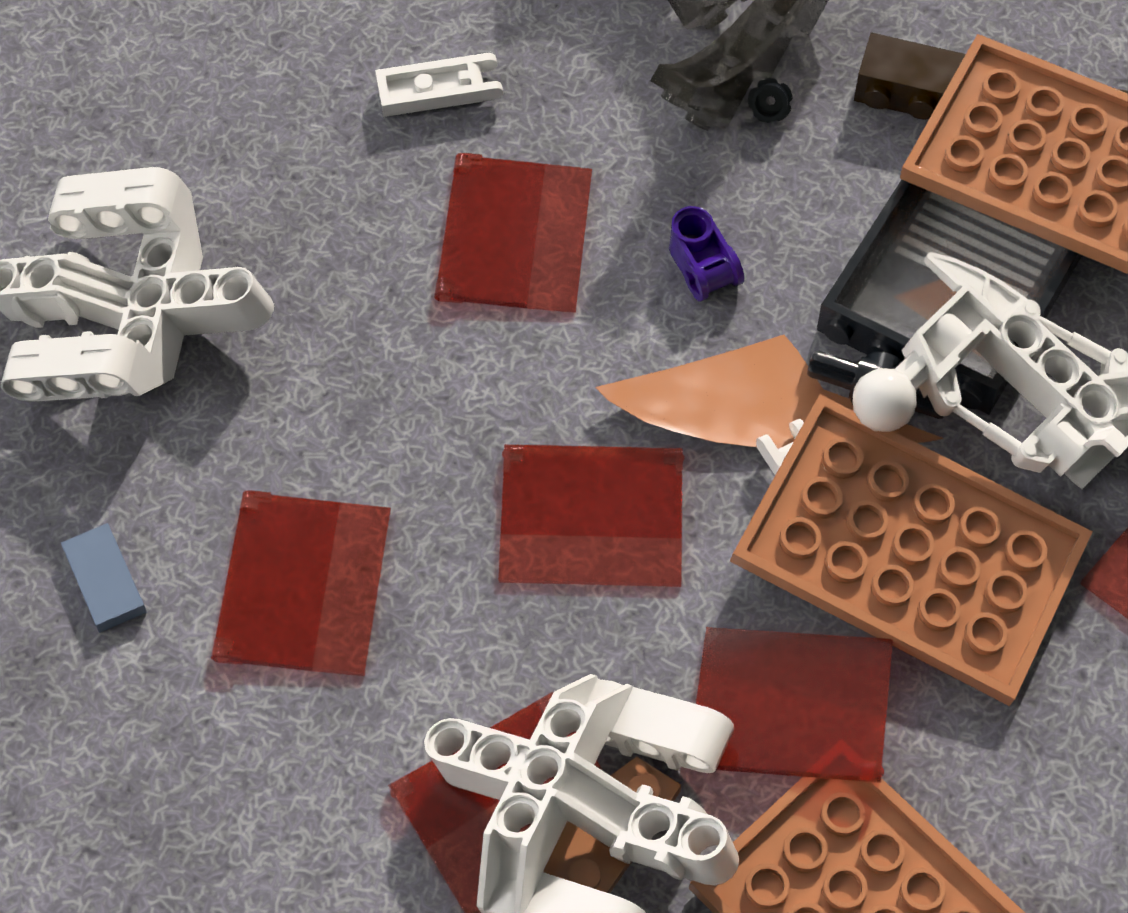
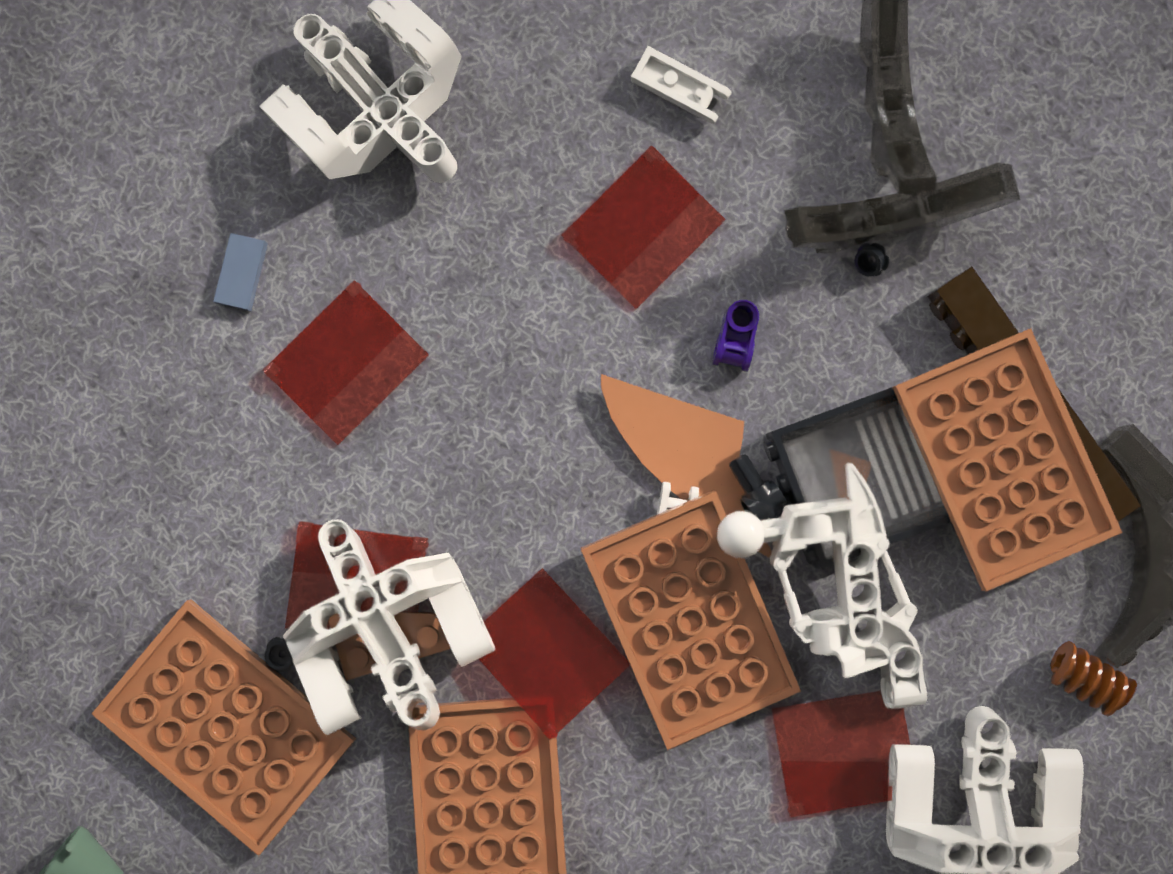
camera: 35 degrees right, 25 degrees up
clear red piece [498,444,685,587] -> none

